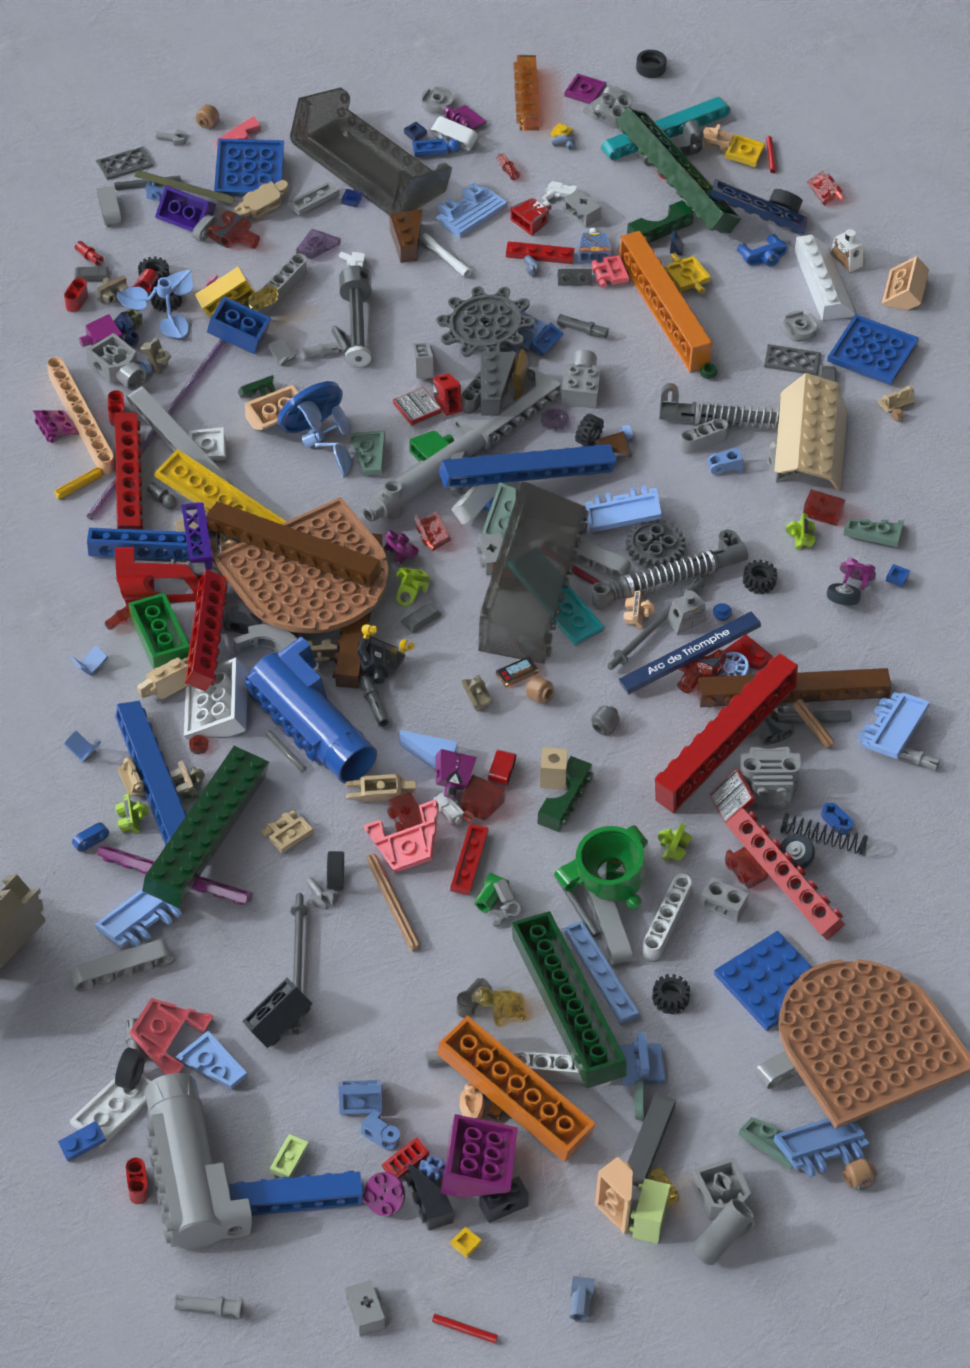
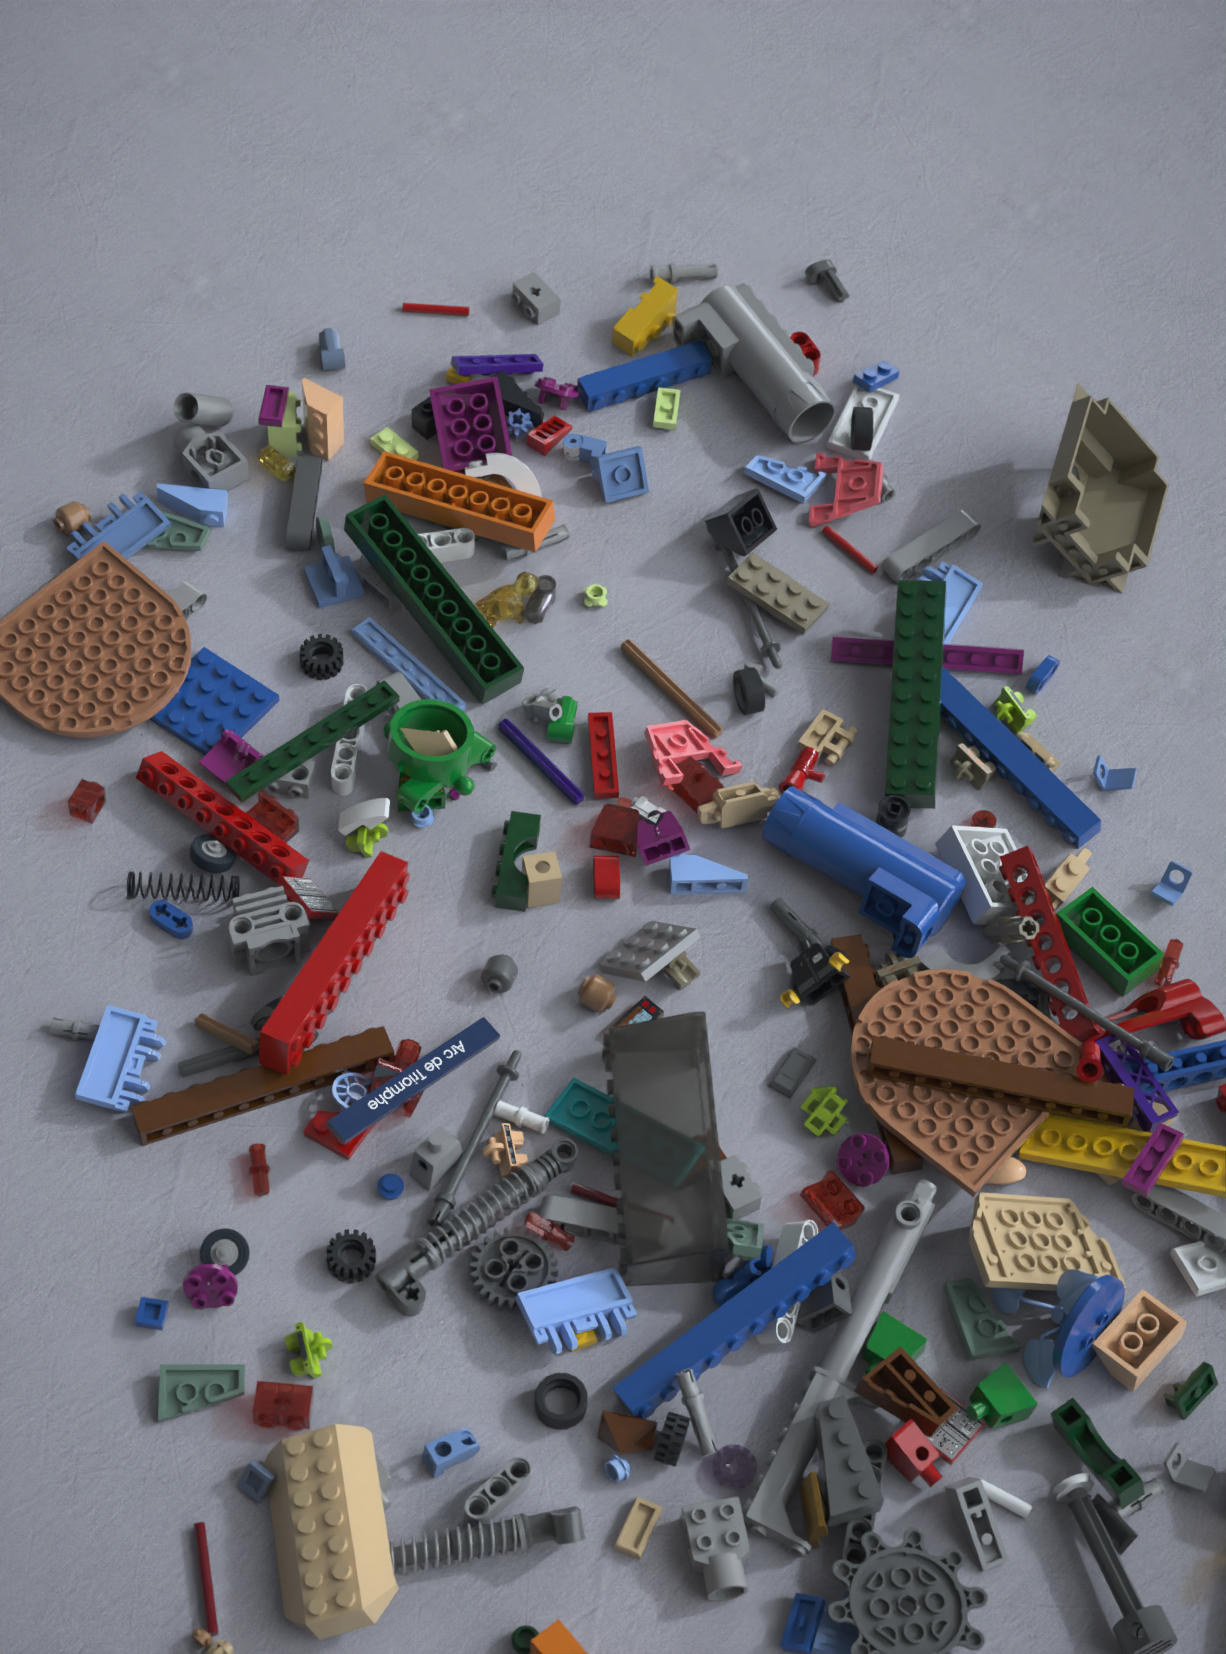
camera: 160 degrees right, 5 degrees up
none -> clear red brick [68,779,106,824]
none -> light blue slope [157,483,229,527]
none -> dark red bar [194,1522,219,1637]
none -> magenta hinge [199,729,264,784]
none -> dark green plate [226,680,400,803]
none -> sand blue plate [237,1460,277,1502]
none -> clear red axle [249,1143,270,1197]
none -> magenta tile [258,385,289,427]
none -> white slope [338,798,390,836]
none -> yellowish green plate [370,427,419,460]
none -> tan slope [400,728,458,756]
none -> dark purple plate [451,354,544,377]
none -> white arch [465,453,542,497]
none -> white pin [494,1100,550,1134]
none -> dark purple axle [498,718,584,805]
none -> clear red axle [524,1211,575,1251]
none -> black tyre [535,1373,588,1430]
none -> yellowish green plate [584,584,607,607]
none -> light grey plate [598,921,701,982]
none -> yellow wedge [612,276,678,357]
none -> tan tile [614,1496,663,1560]
none -> light grey pin [675,1368,719,1455]
none -> dark tan plate [726,552,829,635]
none -> red piece [778,747,825,794]
none -> dark grey piece [805,259,849,303]
none -> red piece [822,525,878,574]
none -> reddish brown wedge [854,1346,958,1438]
none -> black wheel [875,795,911,838]
none -> green torso [966,1362,1038,1429]
none -> tan plate [968,1192,1127,1291]
none -> white piece [981,1479,1033,1519]
none -> dark tan piece [983,916,1039,944]
none -> dark grey bar [1000,955,1175,1072]
none -> dark green arch [1050,1398,1145,1510]
none -> red piece [1076,1040,1103,1083]
none -> magenta plate [1122,1123,1184,1197]

